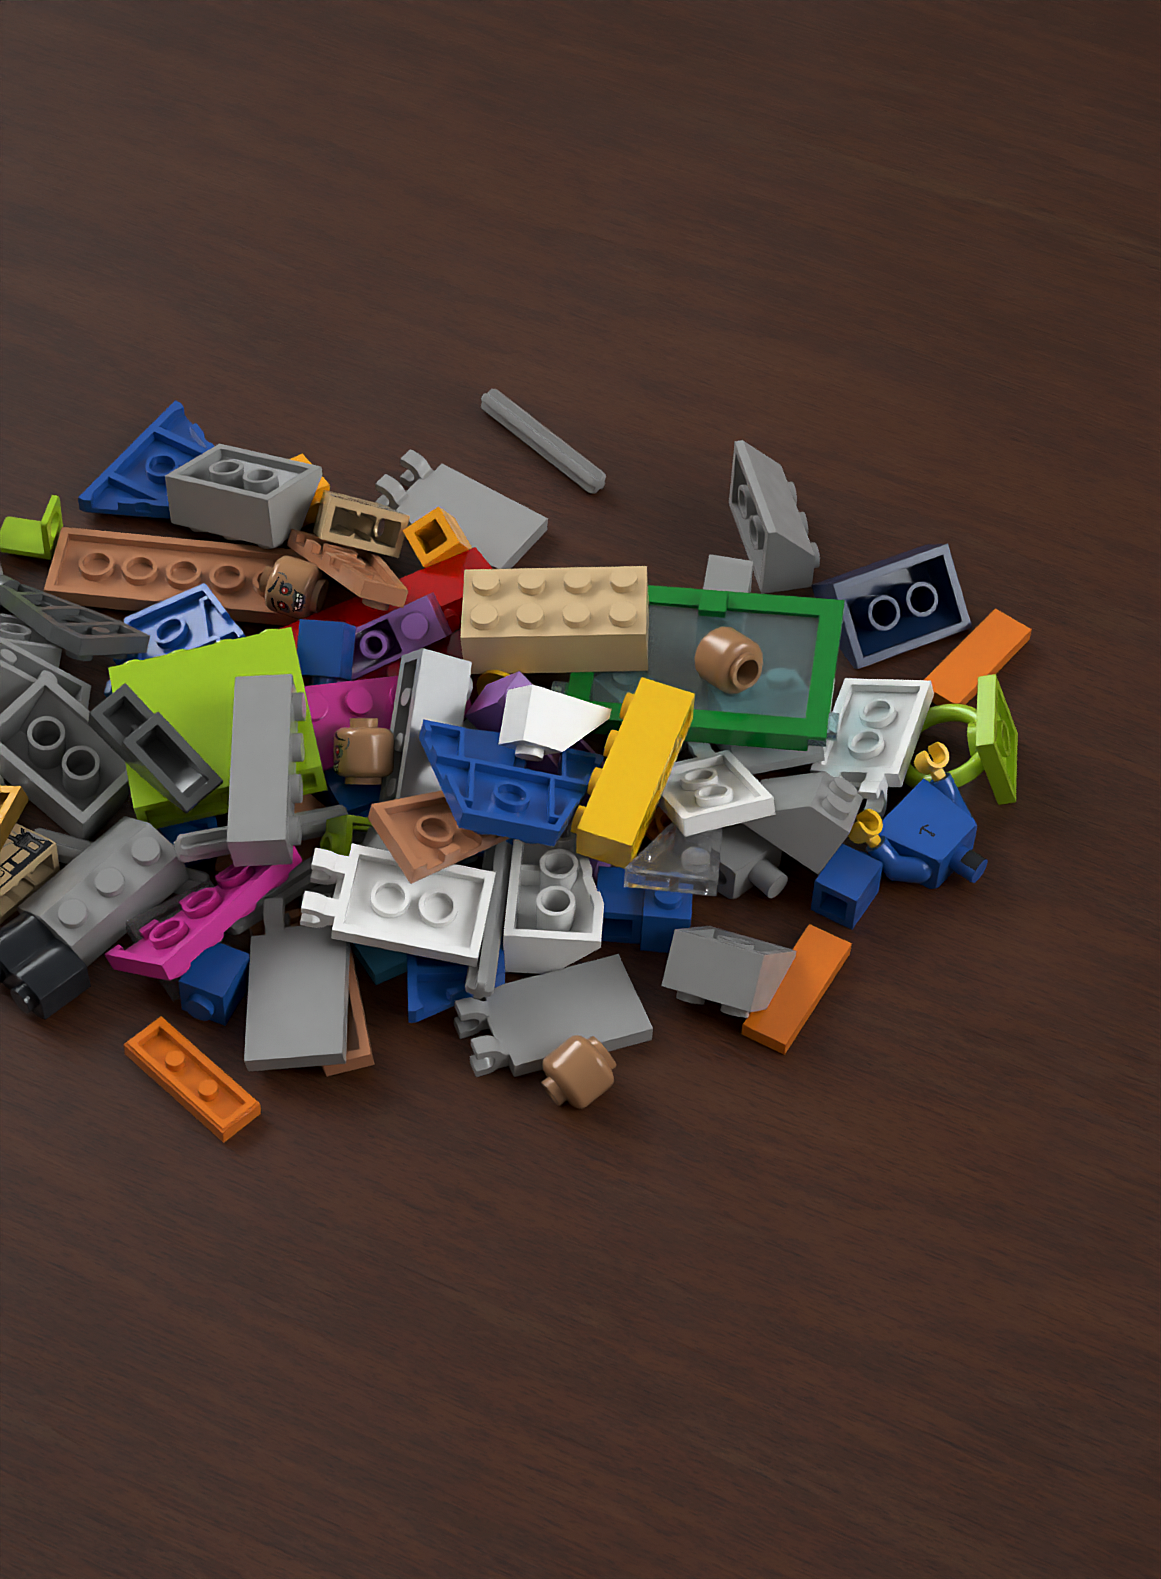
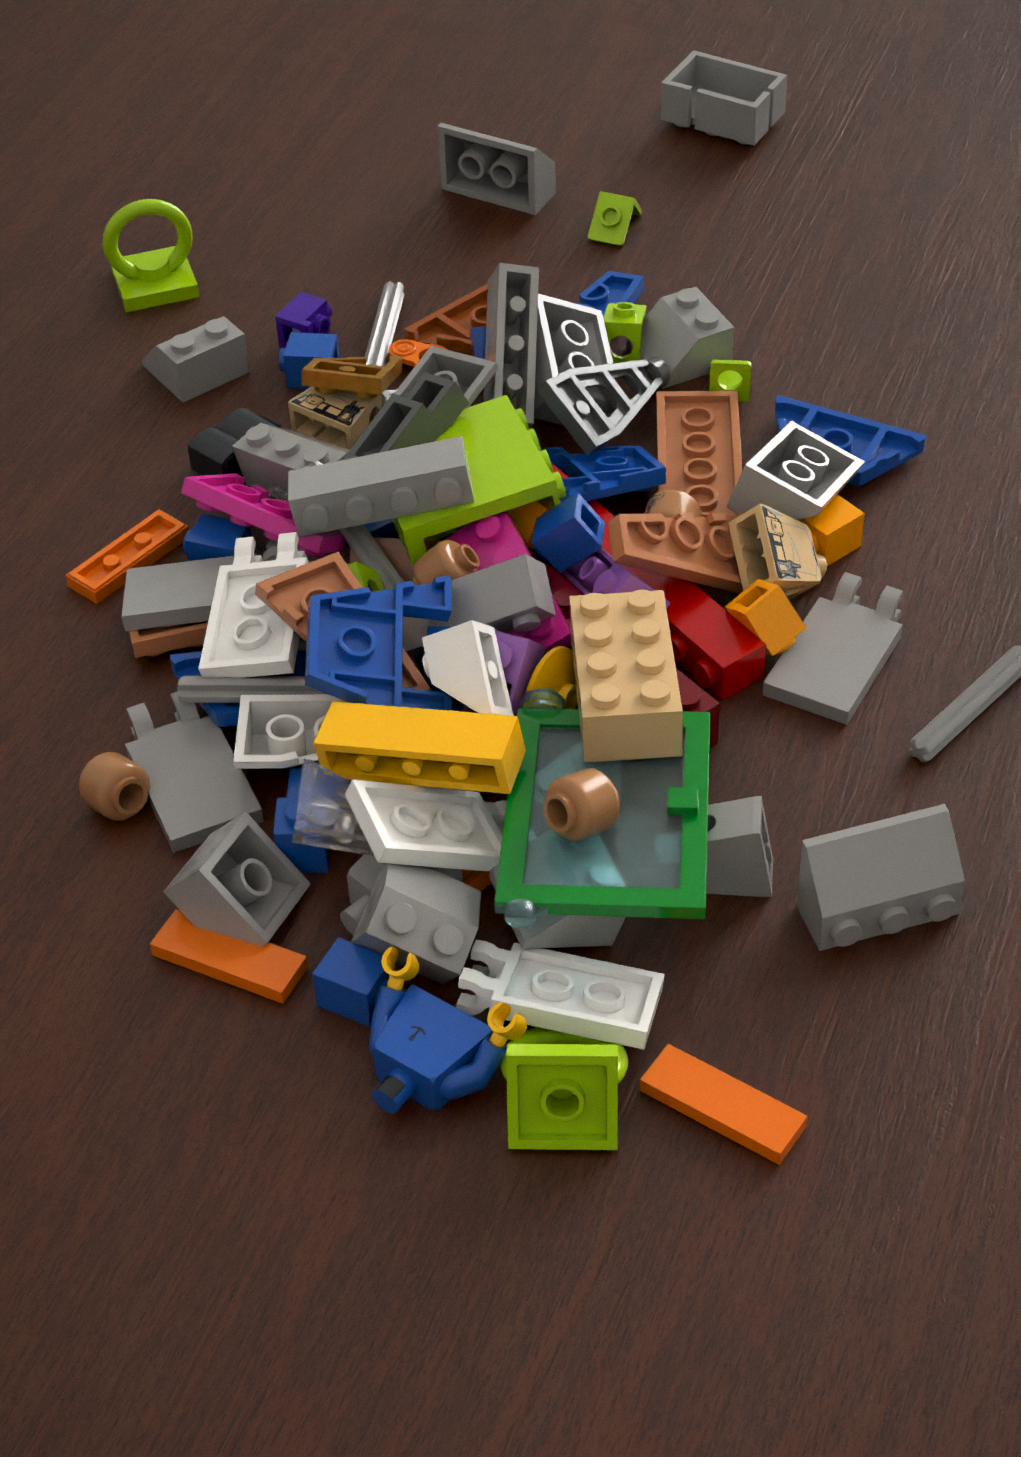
camera: 90 degrees right, 5 degrees down
dark blue slope [811,544,972,669] -> none

